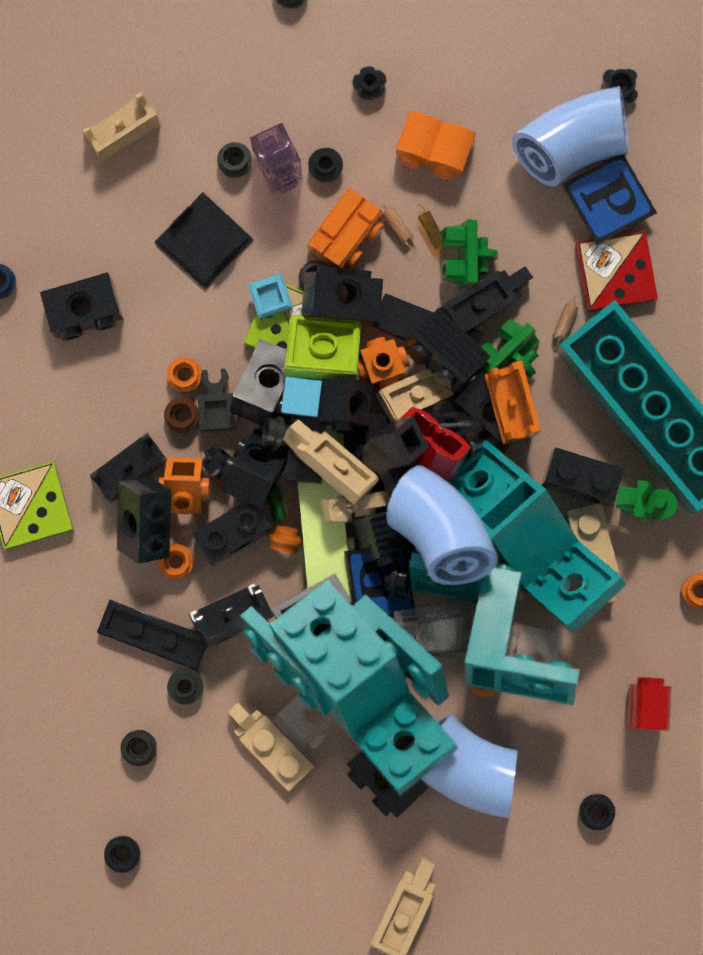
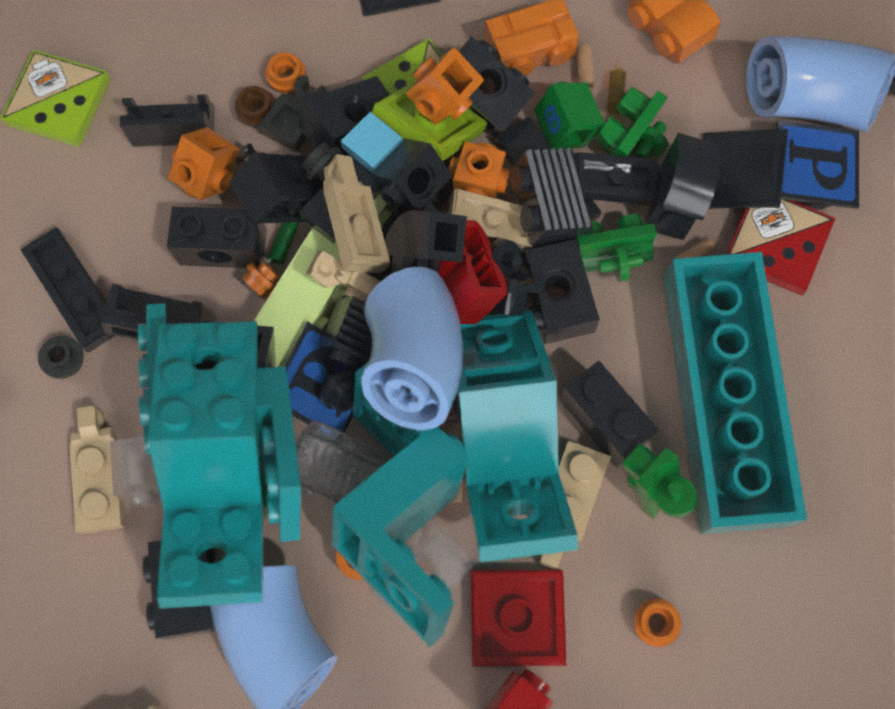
camera: 35 degrees right, 10 degrees down
black brick [117,477,171,564] -> none
orange plate [158,544,194,580] -> none
medium azure tile [248,273,293,320] -> none
orange hinge [484,360,541,444] -> none
none -> orange brick [405,47,484,125]
none -> red tile [471,570,567,666]
none -> green brick [534,81,605,150]
none -> black brick [644,132,720,240]
none -> black piece [703,129,788,209]

